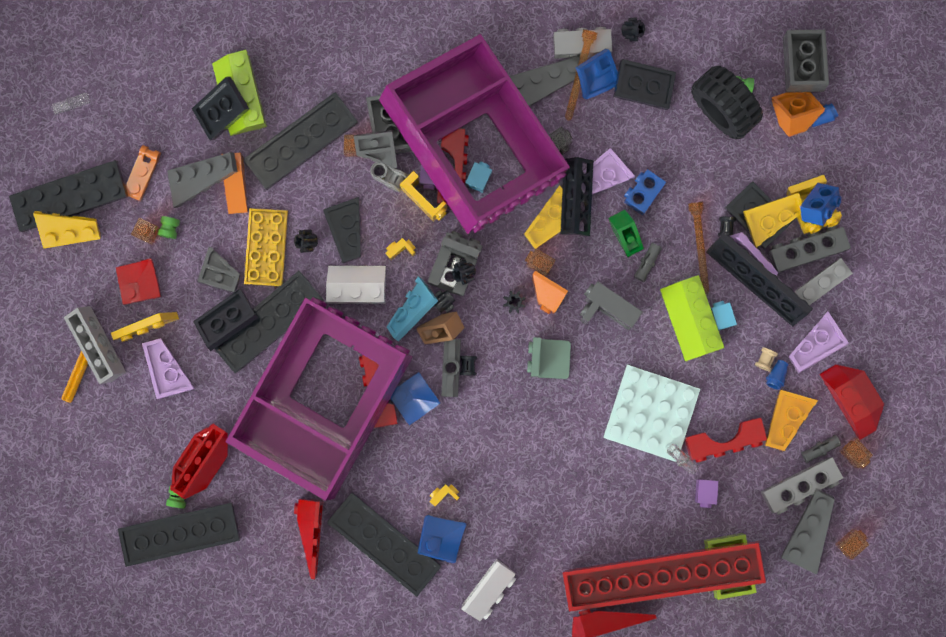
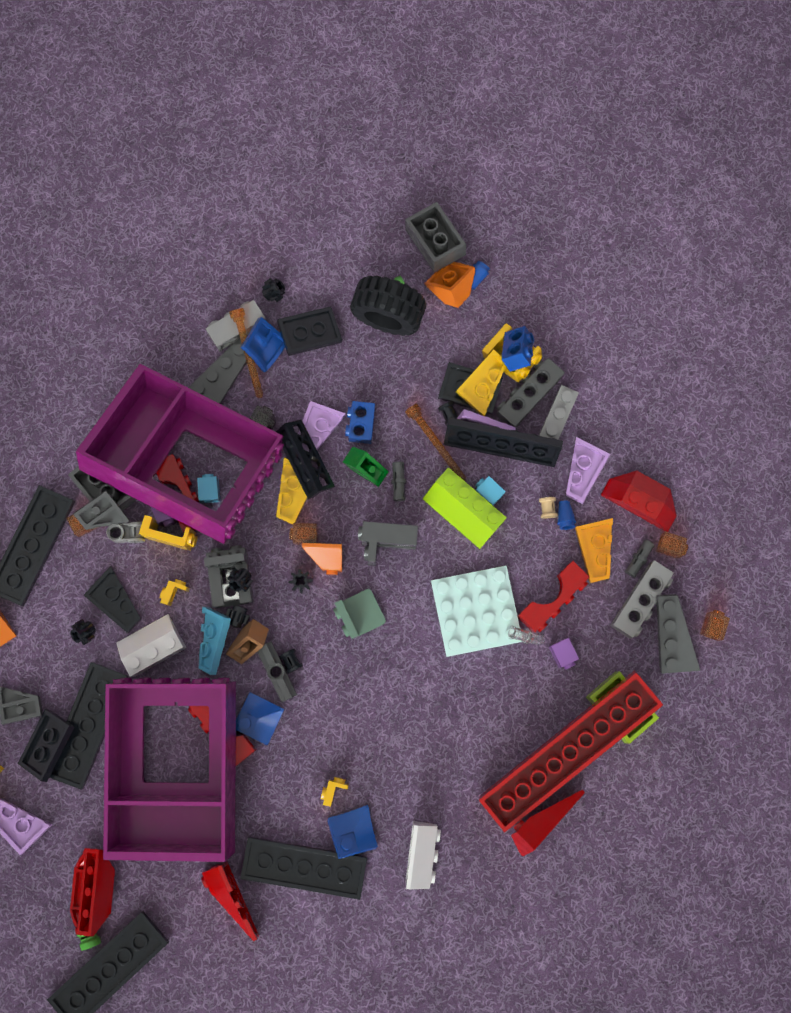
camera: 35 degrees left, 5 degrees down
yellow tile [244,208,288,286] -> none

